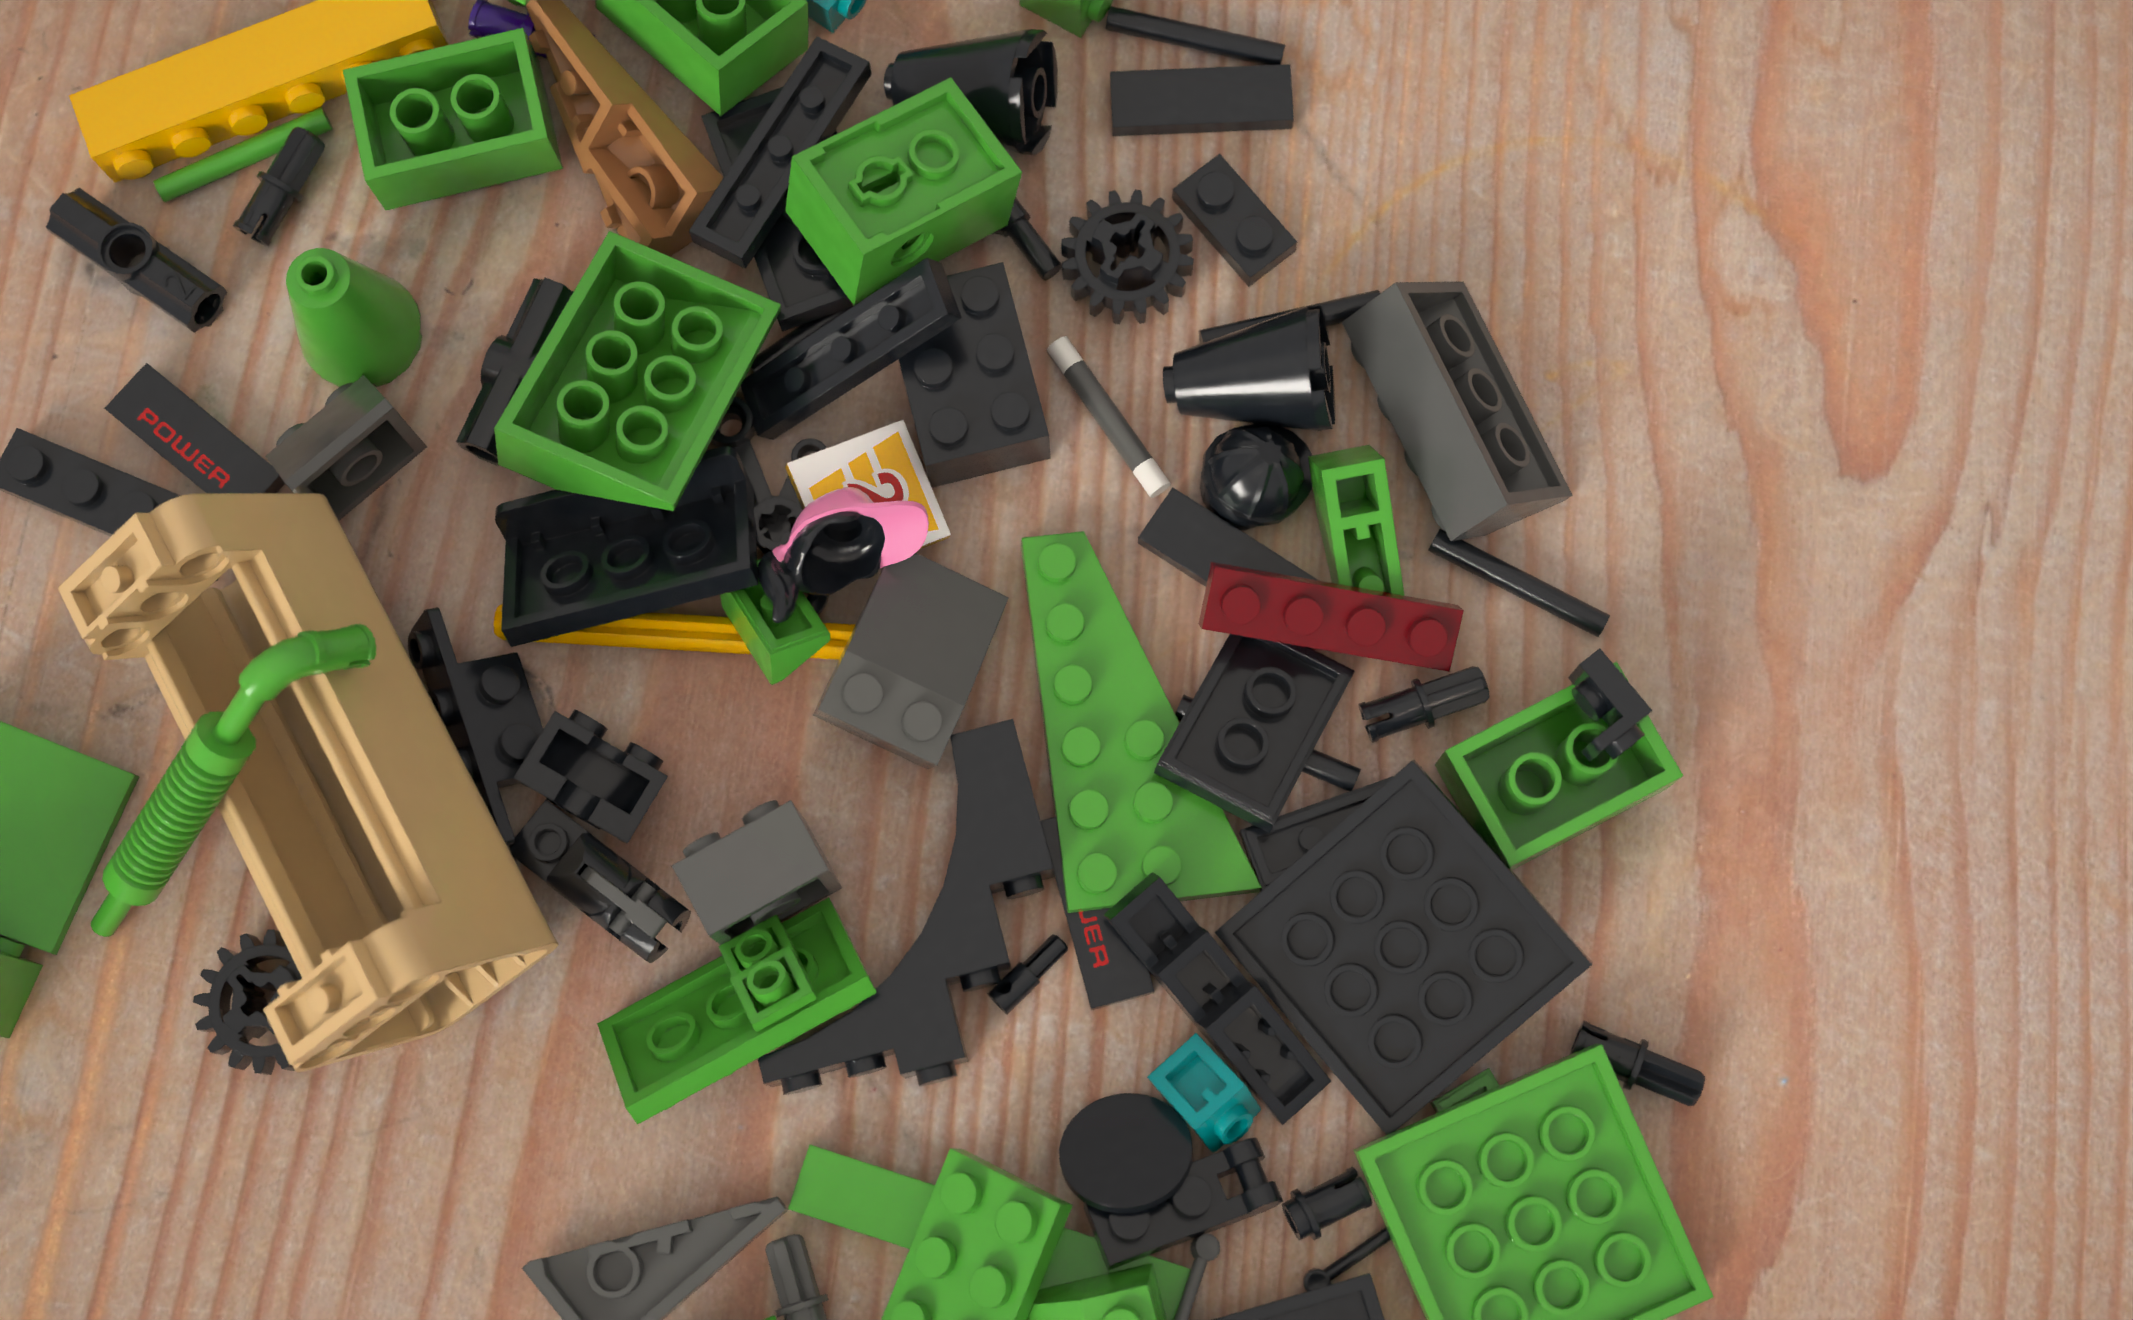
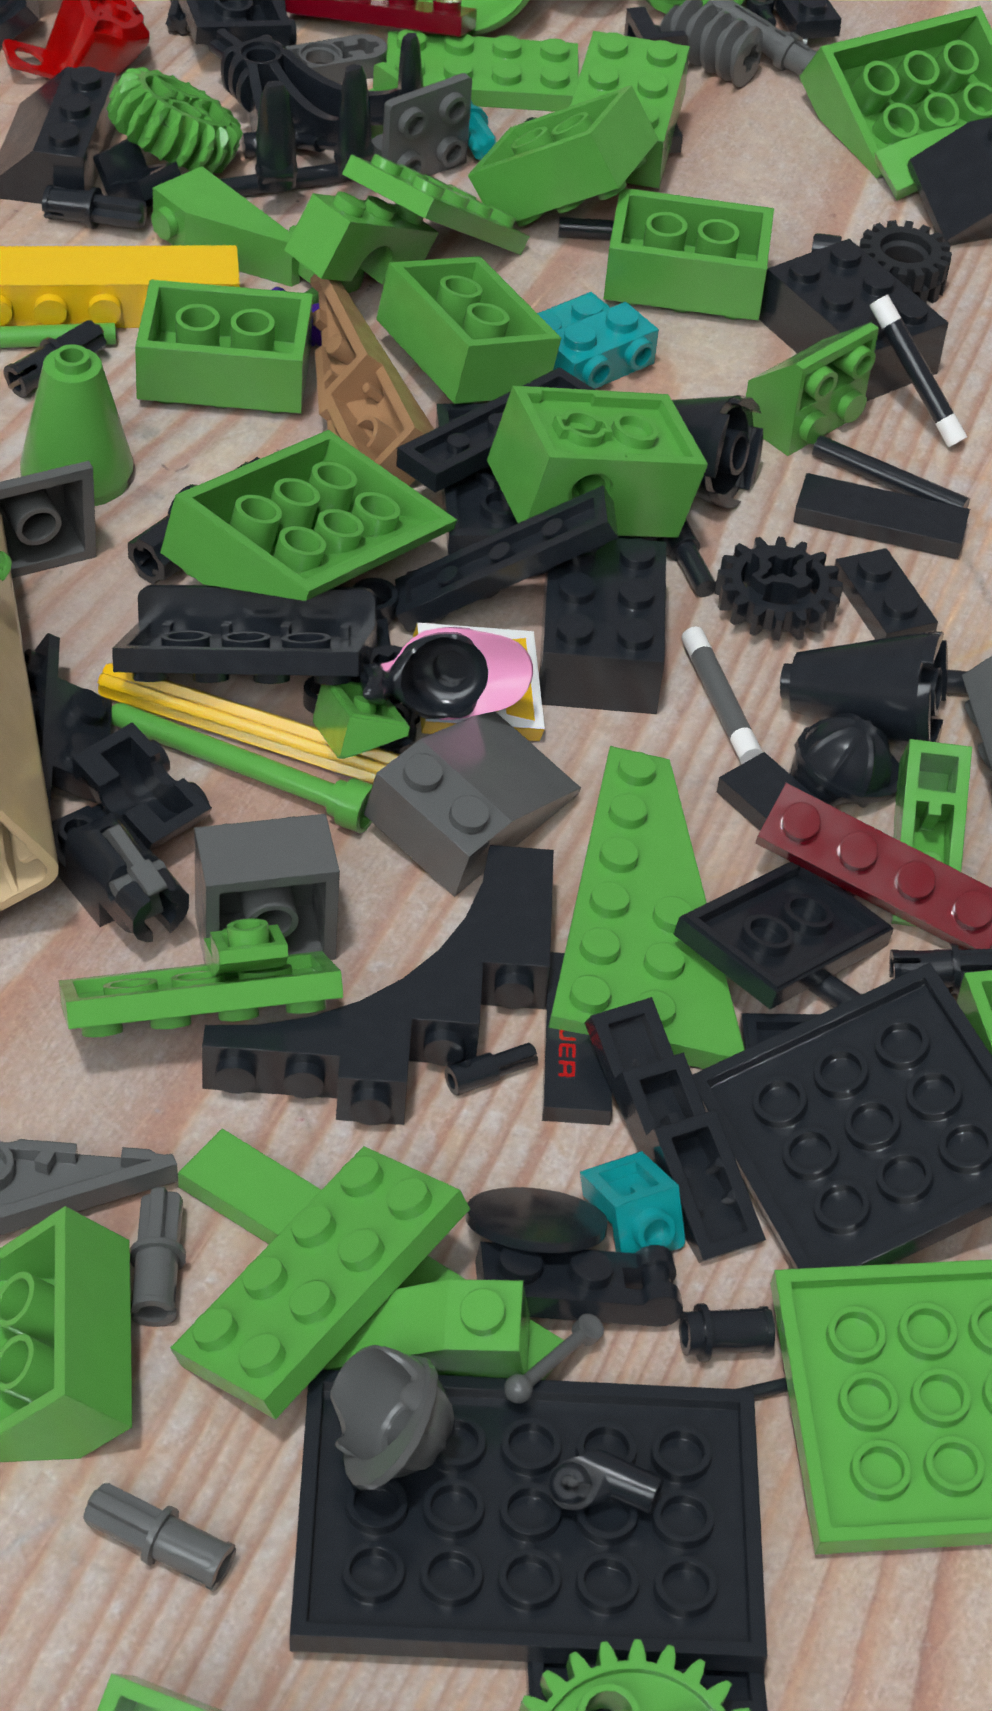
camera: 10 degrees right, 30 degrees down
none -> bright green piece [111,703,373,834]

